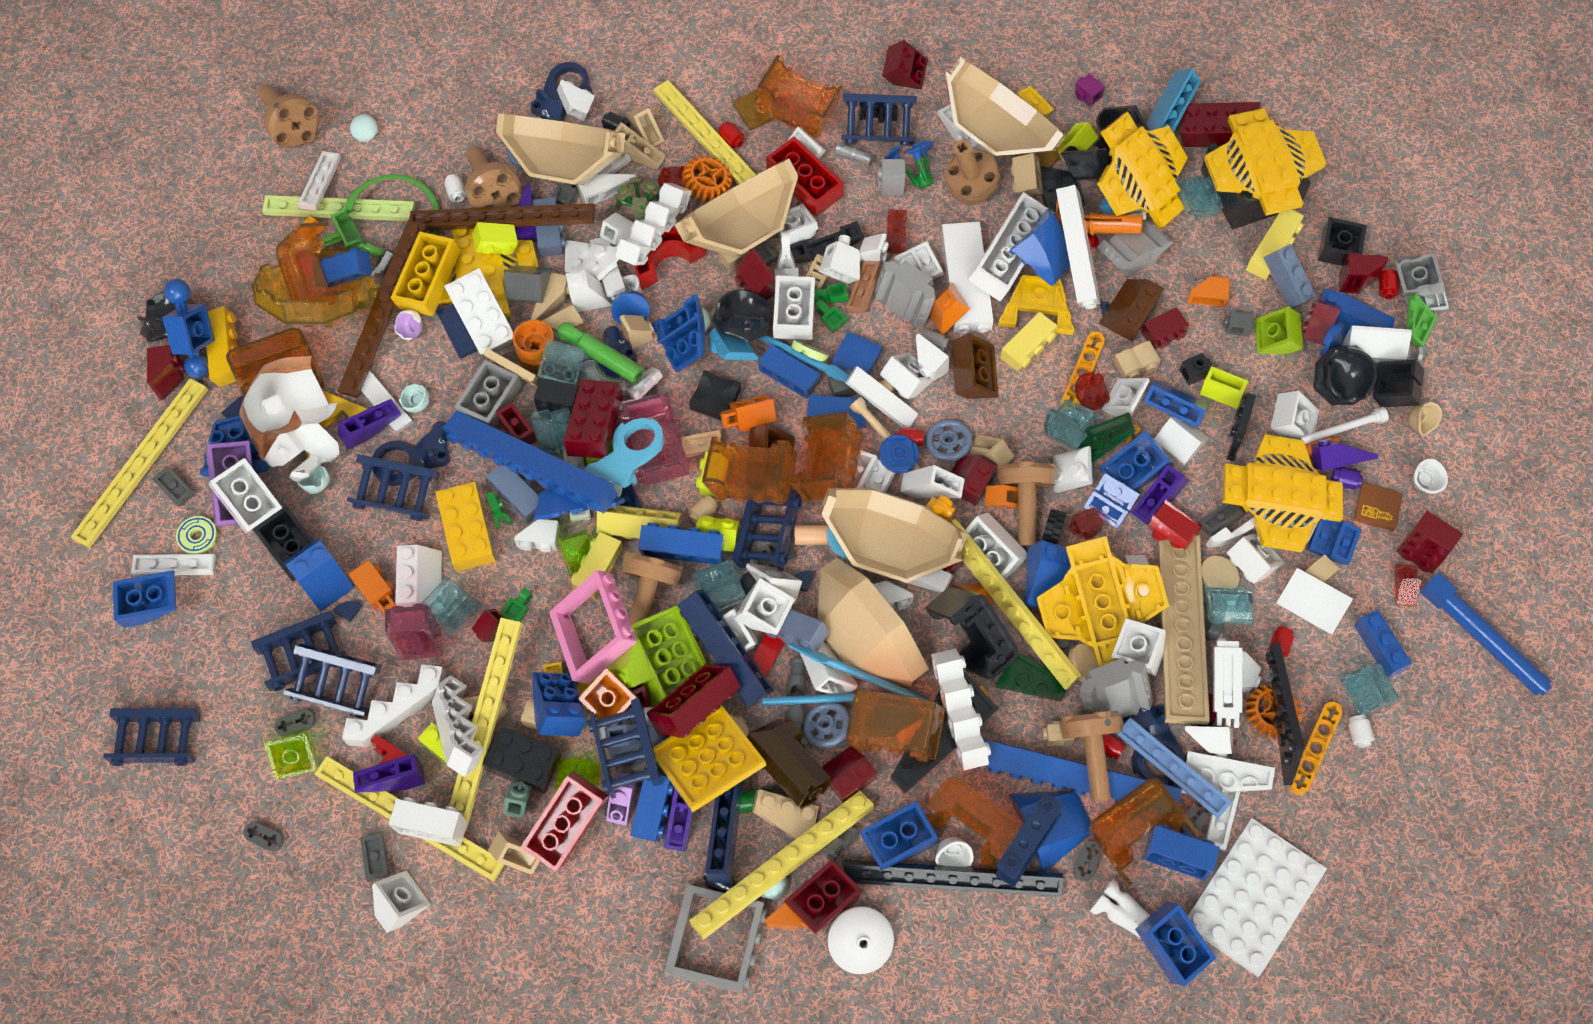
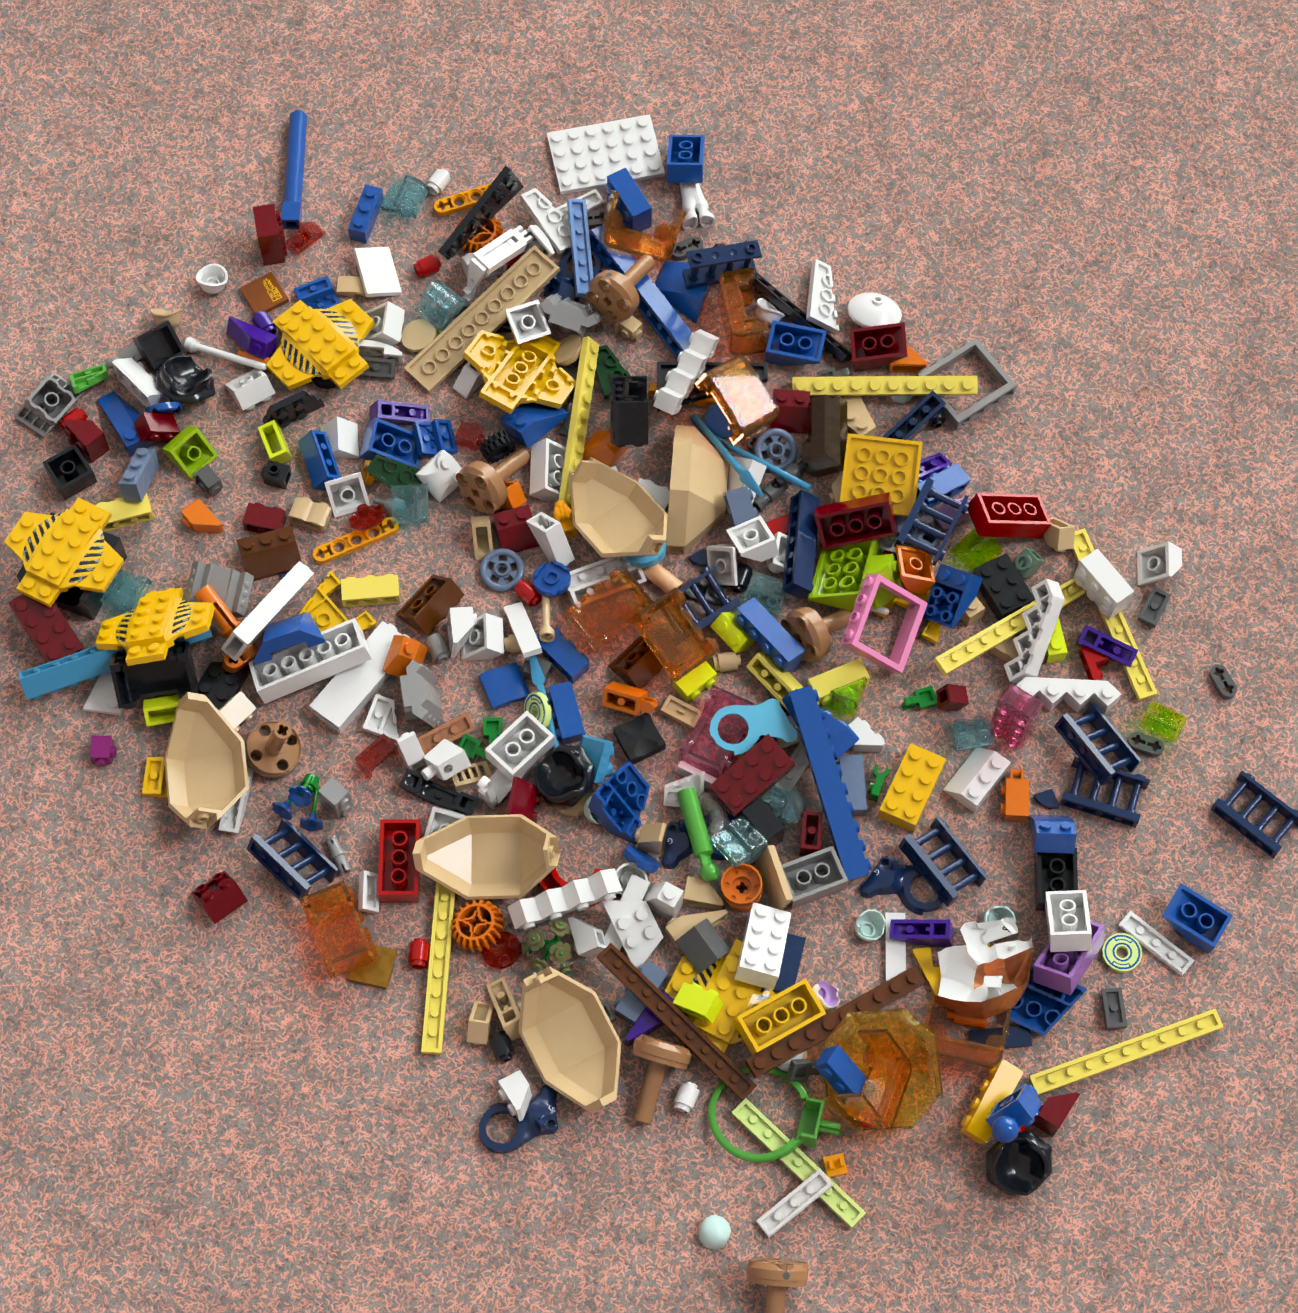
camera: 140 degrees left, 0 degrees up
red slope [1149,500,1202,550] -> none
none -> white wing [806,259,840,334]

